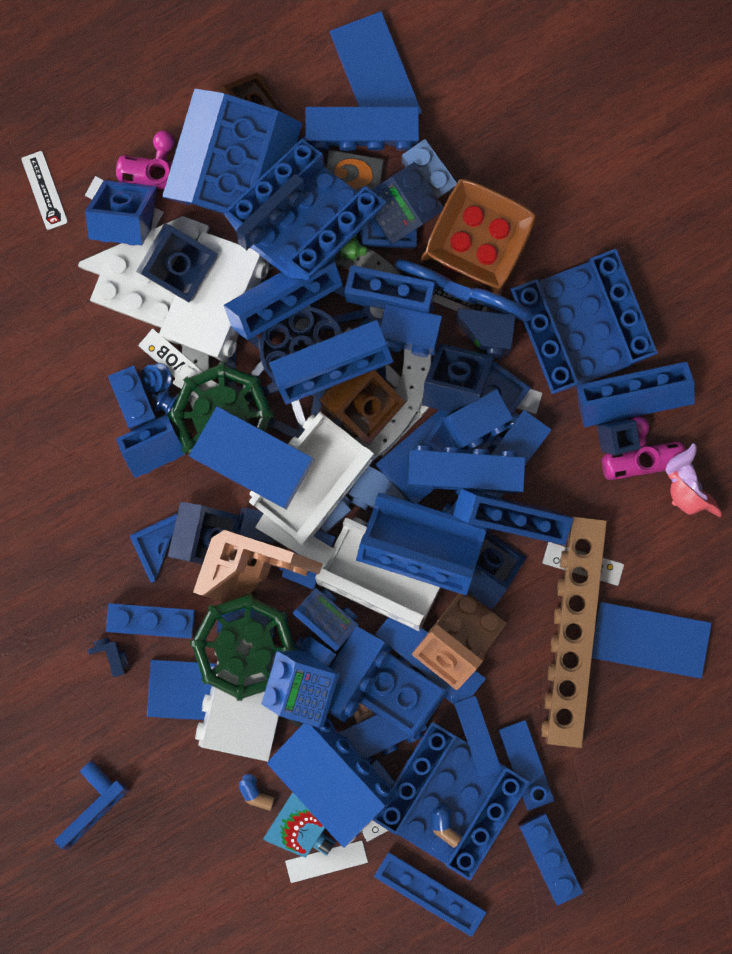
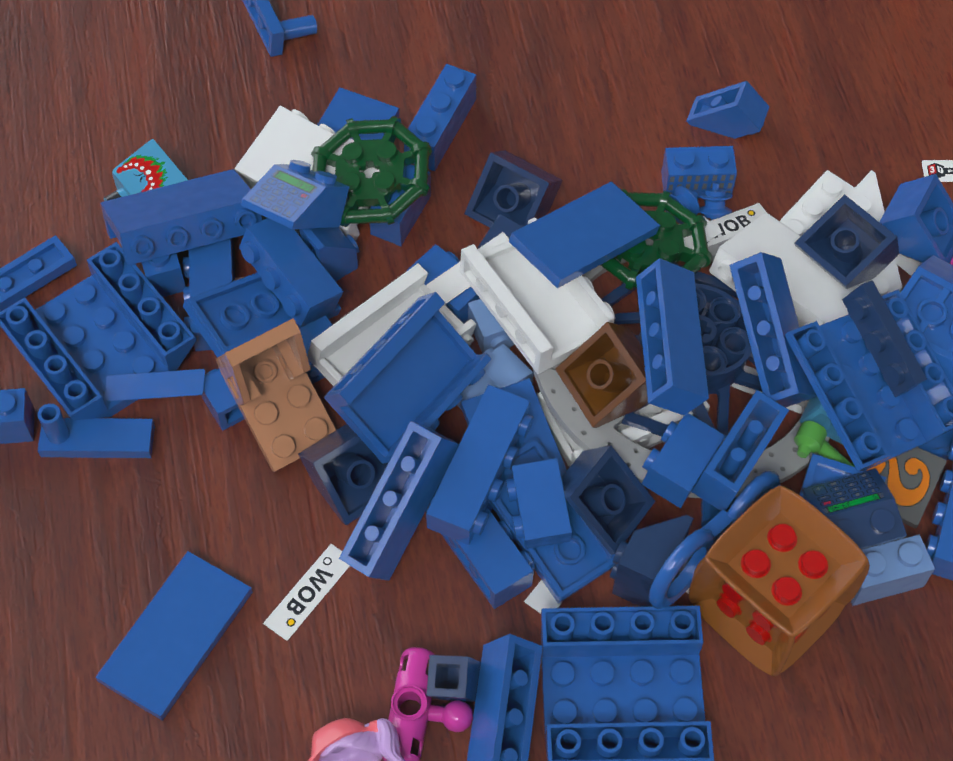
camera: 110 degrees right, 25 degrees down
dark blue bracket [88,638,130,677] -> none
blue brick [116,414,185,478] -> none
blue tile [130,514,178,583] -> none
nougat bracket [193,530,322,603] -> none
arm [239,774,275,811] -> none
white sticker [285,841,368,883] -> none
blue slope [293,588,359,651] -> none
arm [431,805,463,848] -> none
medium nougat brick [541,517,606,748] -> none
none -> blue slope [686,81,770,139]

